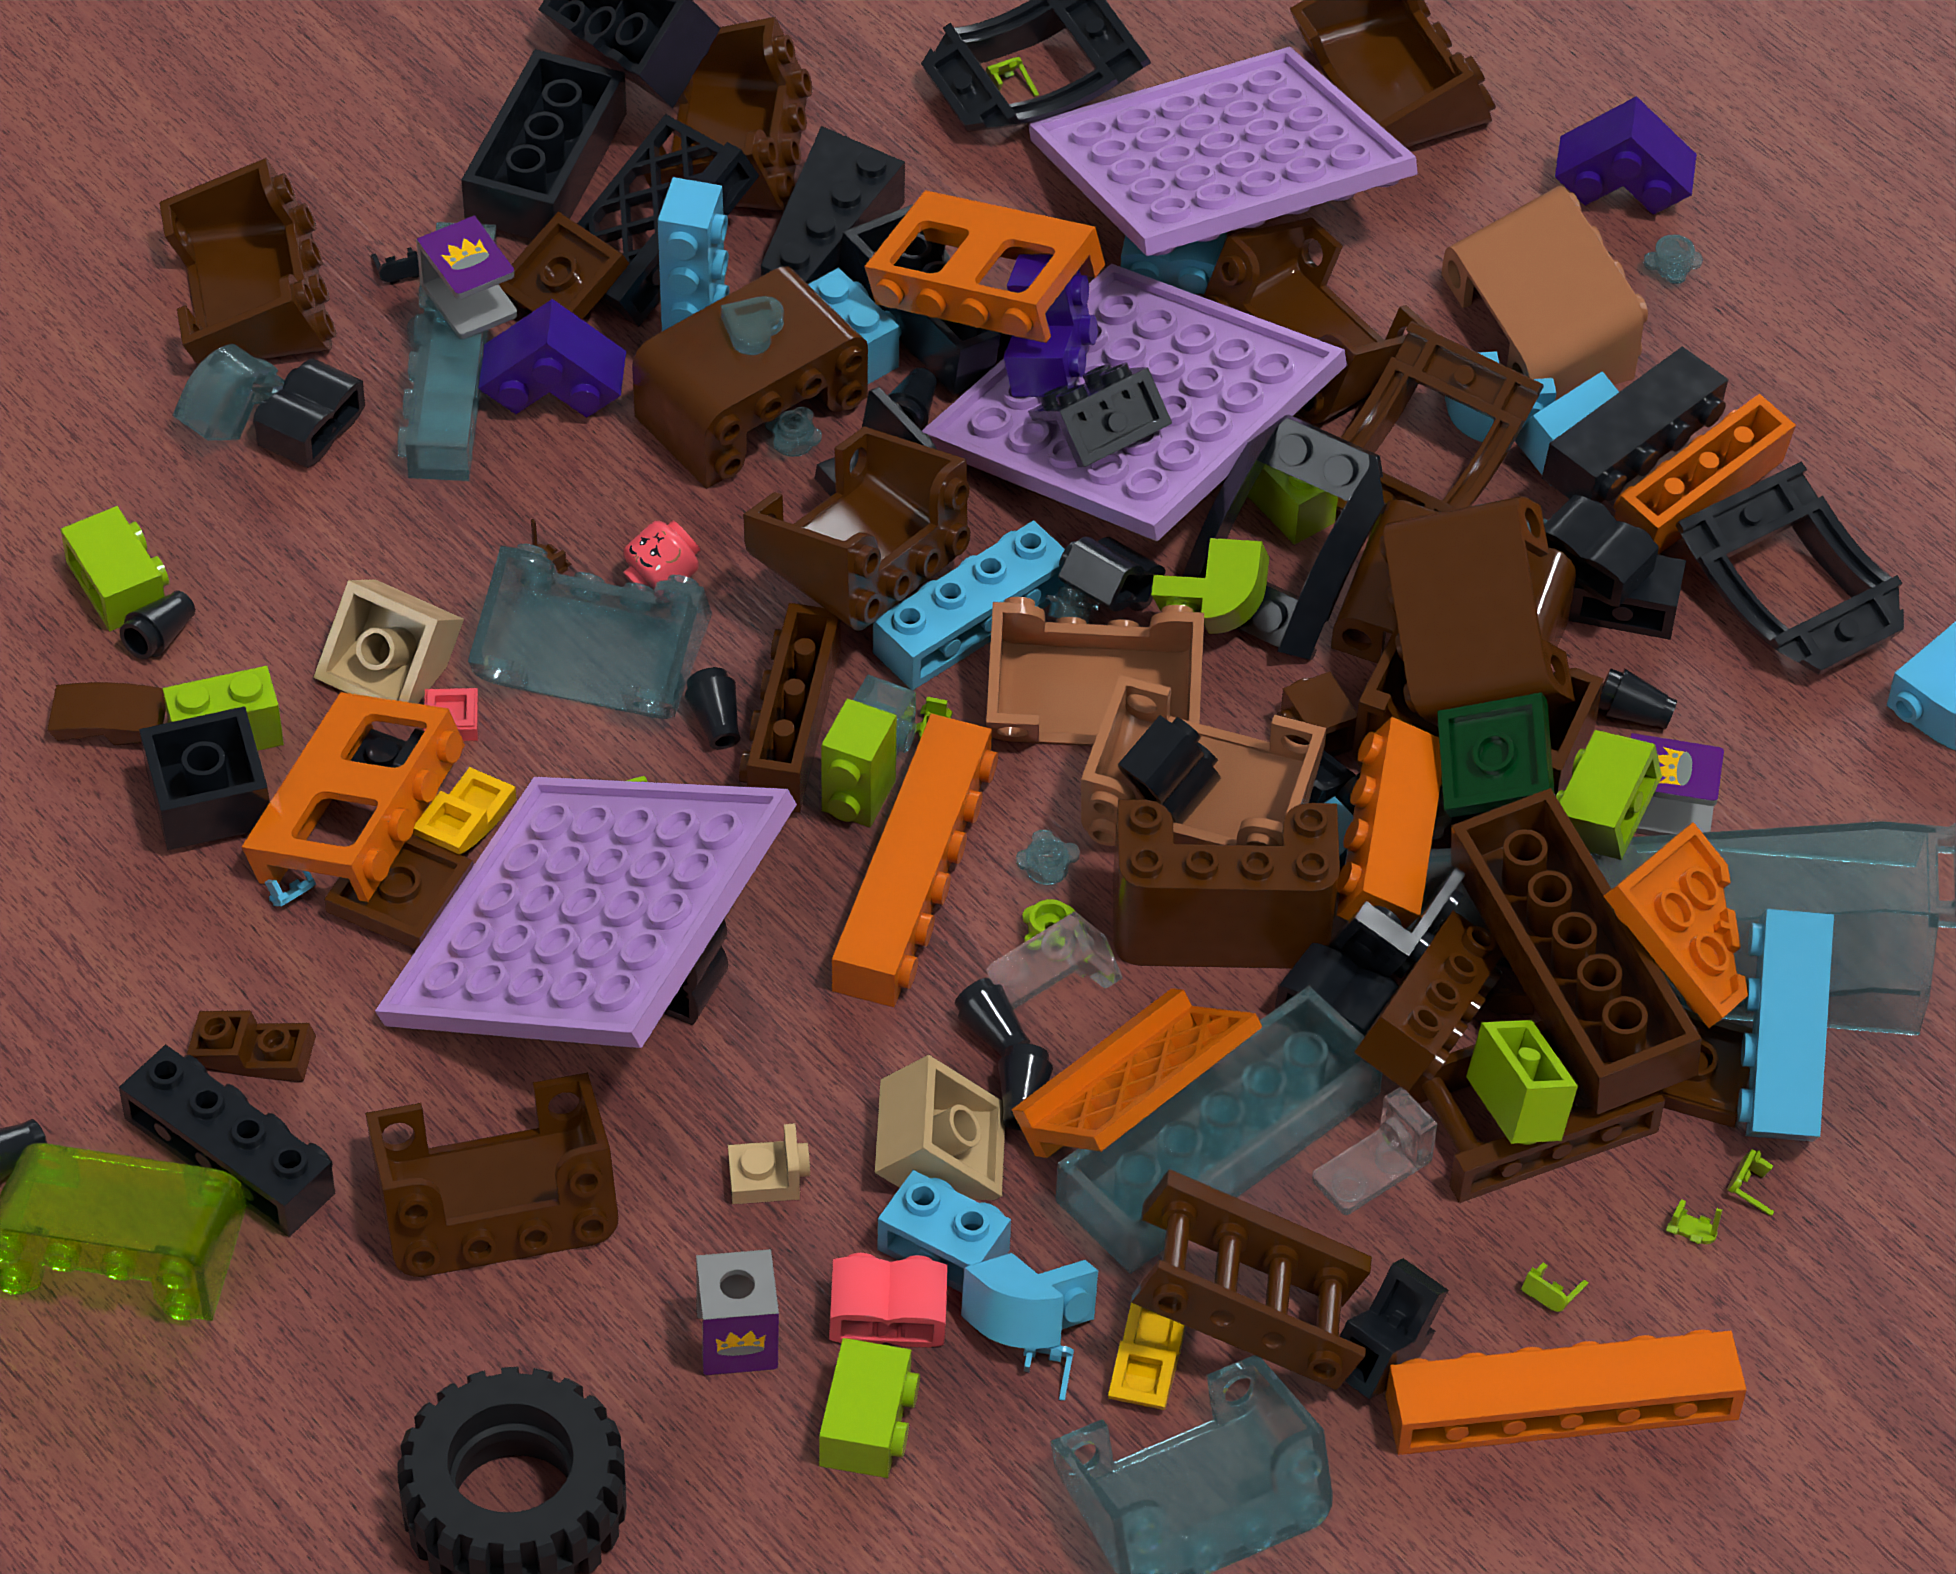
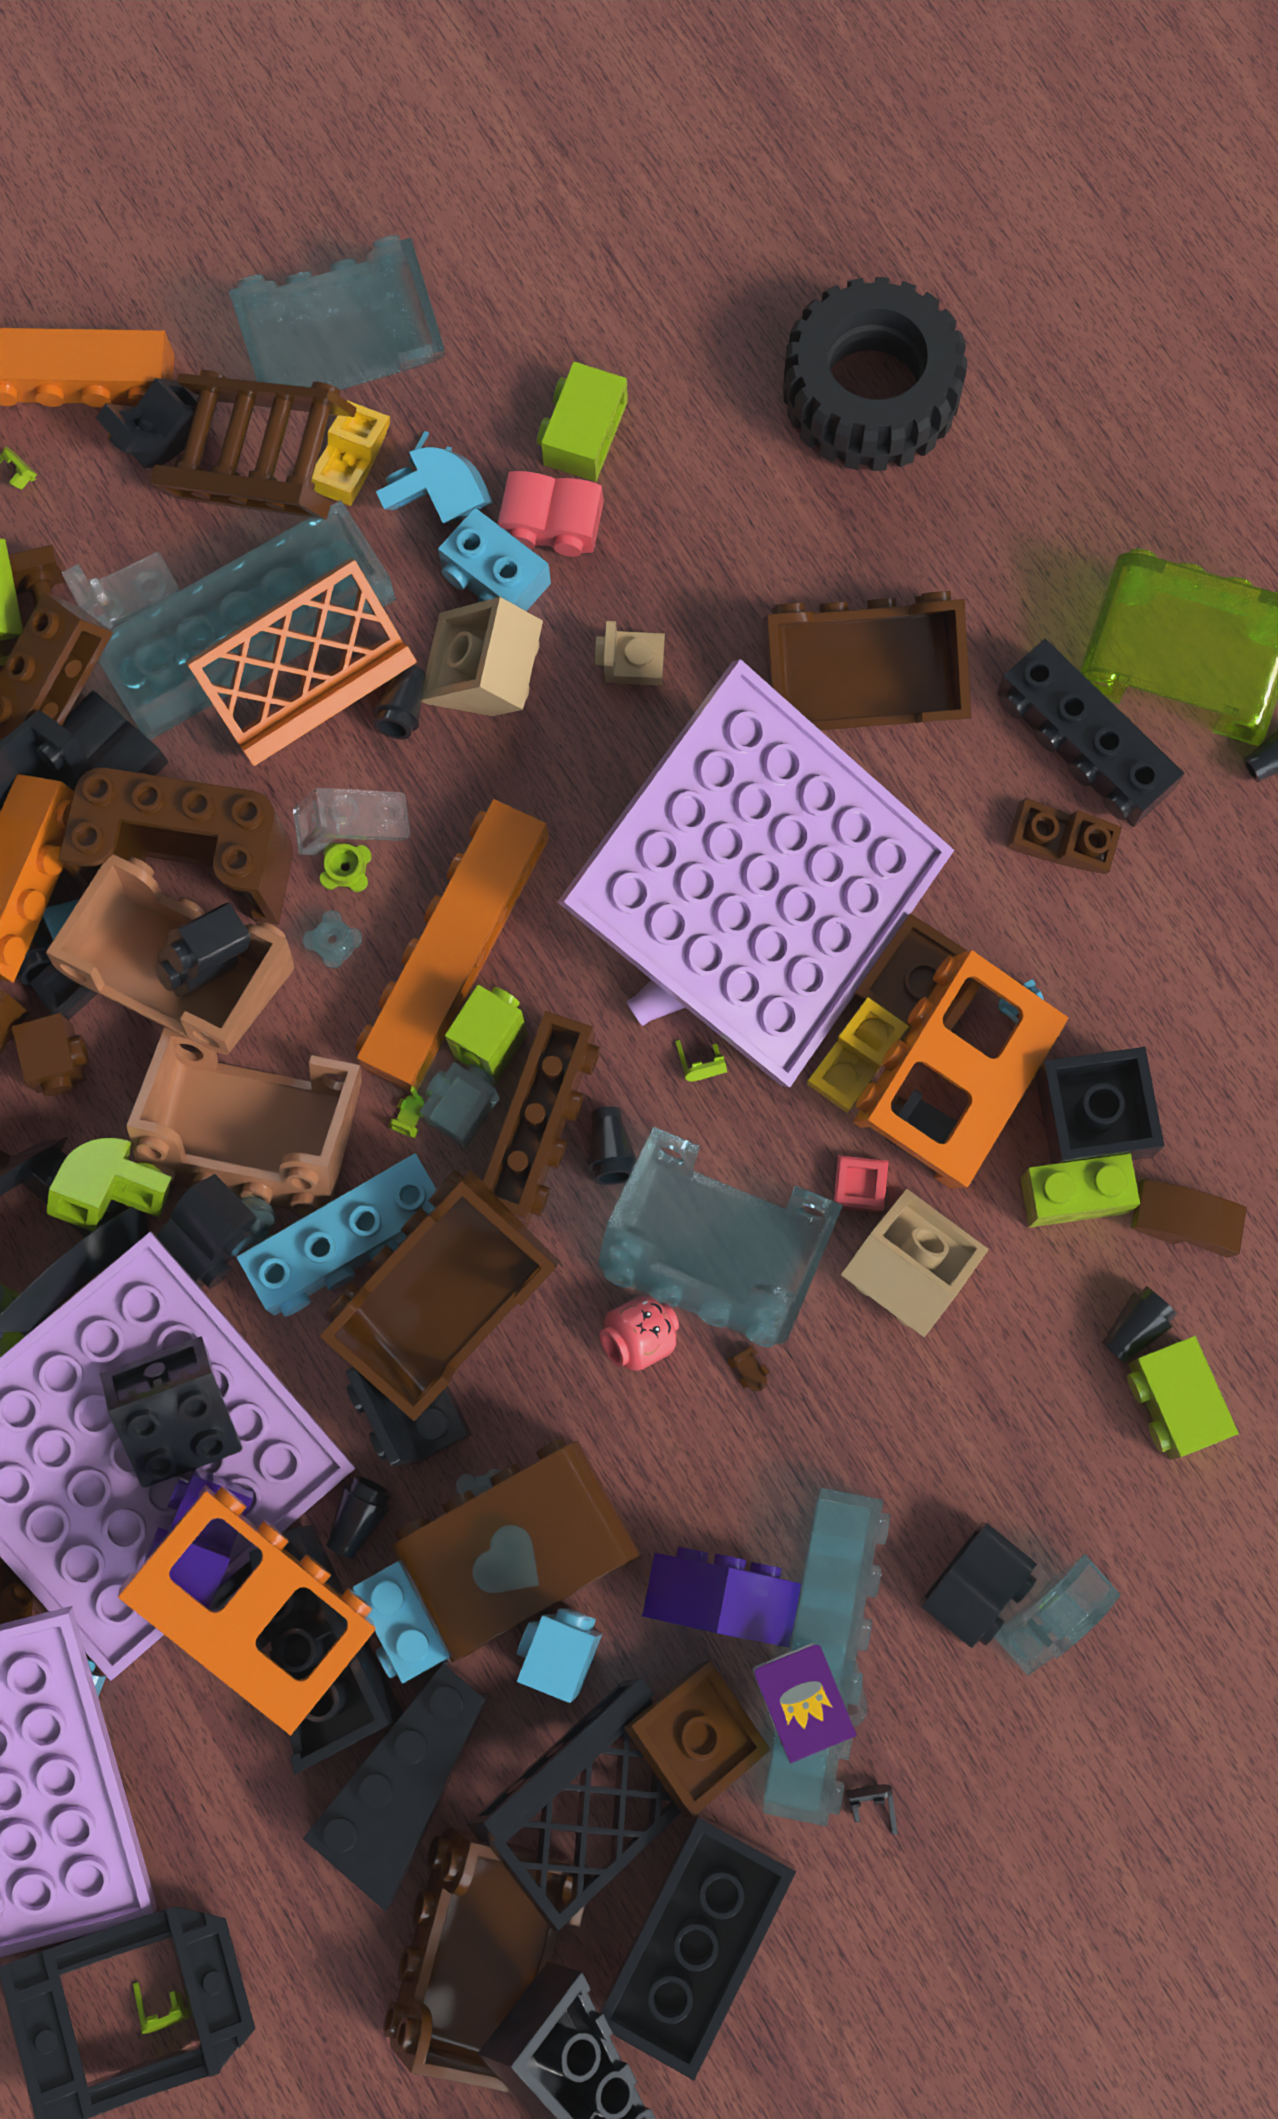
camera: 165 degrees left, 25 degrees up
reddish brown windscreen [159,158,336,368] -> none
piece [696,1249,779,1375] -> none
black cone [954,977,1030,1058] -> none

